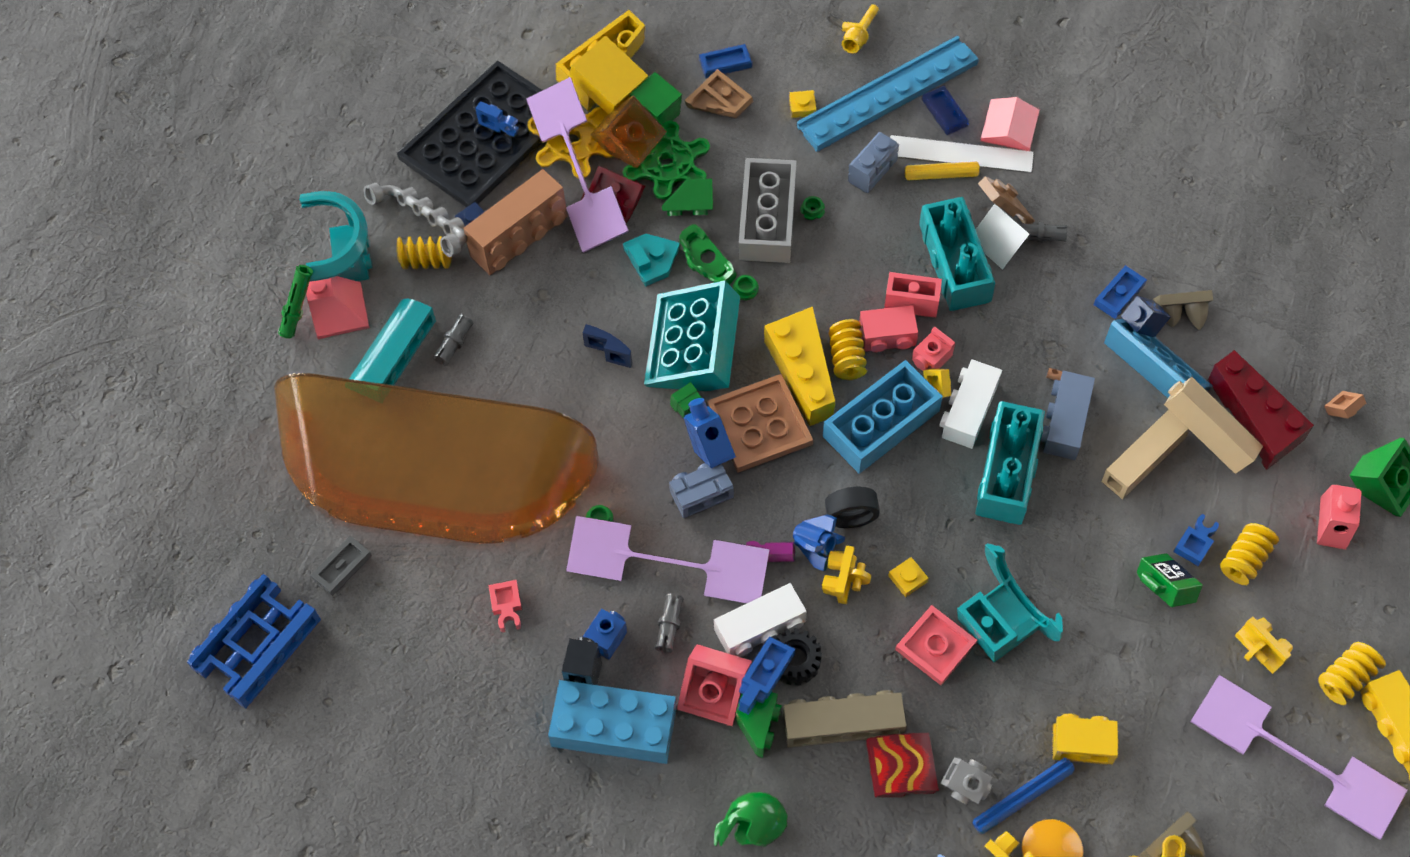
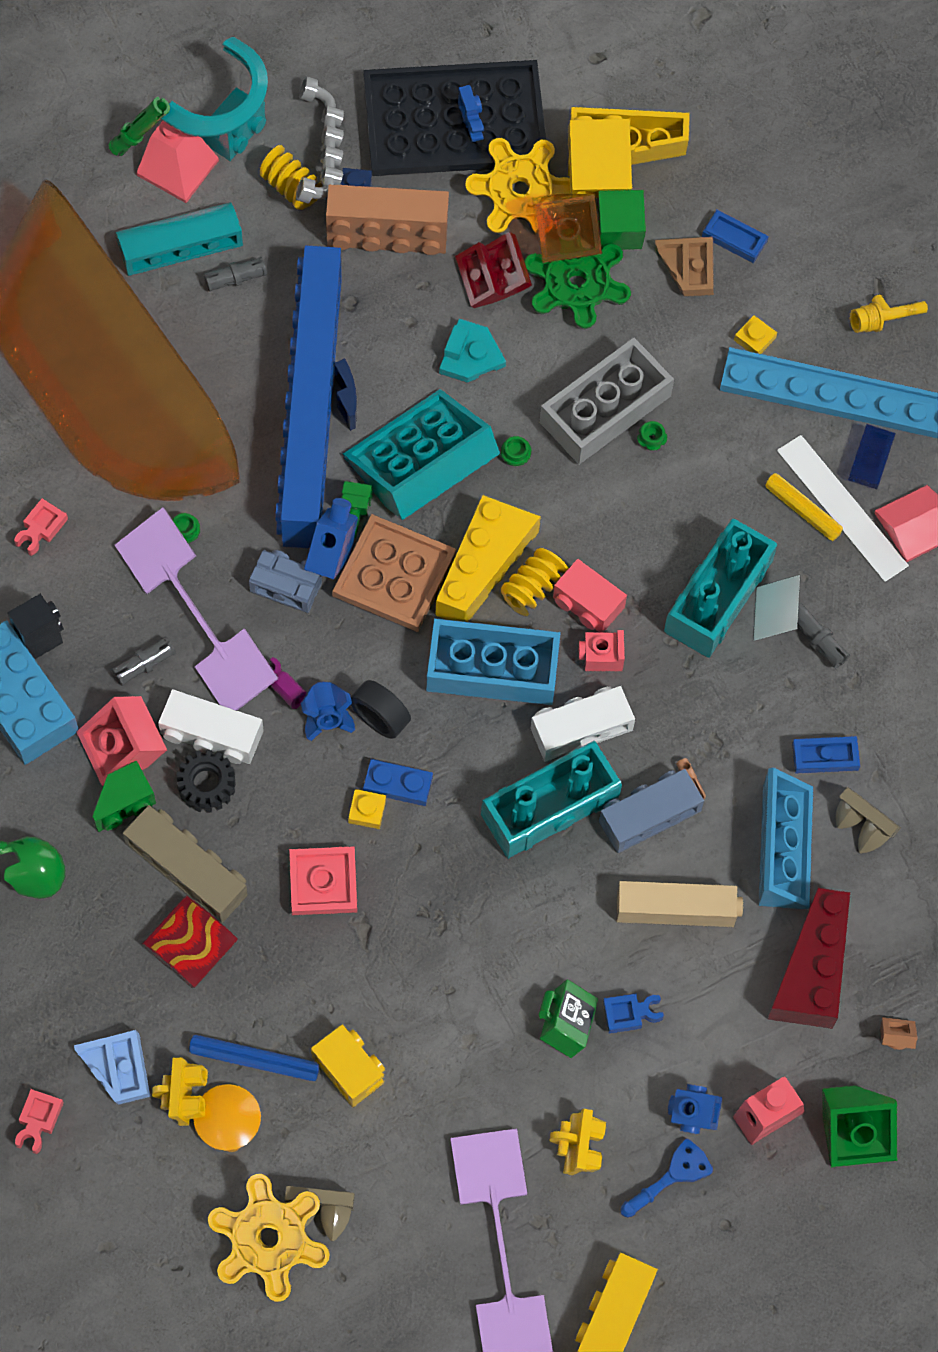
camera: 40 degrees right, 5 degrees up
lavender hinge [527,77,629,253] -> none
blue brick [583,608,627,660] -> none
green slope [662,179,713,216] -> none
green piece [679,224,737,285] -> none
blue hinge [738,636,795,715] -> none
yellow hips [822,545,871,604] -> none
sand blue brick [848,132,899,193] -> none
coral brick [884,272,942,318] -> none
yellow plate [923,369,951,398] -> none
light grey brick [940,757,992,805] -> none
teal piece [957,543,1063,663] -> none
medium nougat wing [978,176,1035,224] -> none
dark blue brick [1121,296,1171,338] -> none
tan brick [1164,377,1263,474] -> none
yellow piece [1220,523,1279,586] -> none
yellow piece [1318,642,1386,705] -> none
none -> blue brick [275,246,342,548]
none -> blue plate [363,759,433,806]
none -> blue piece [620,1139,713,1218]
none -> blue brick [668,1084,722,1134]

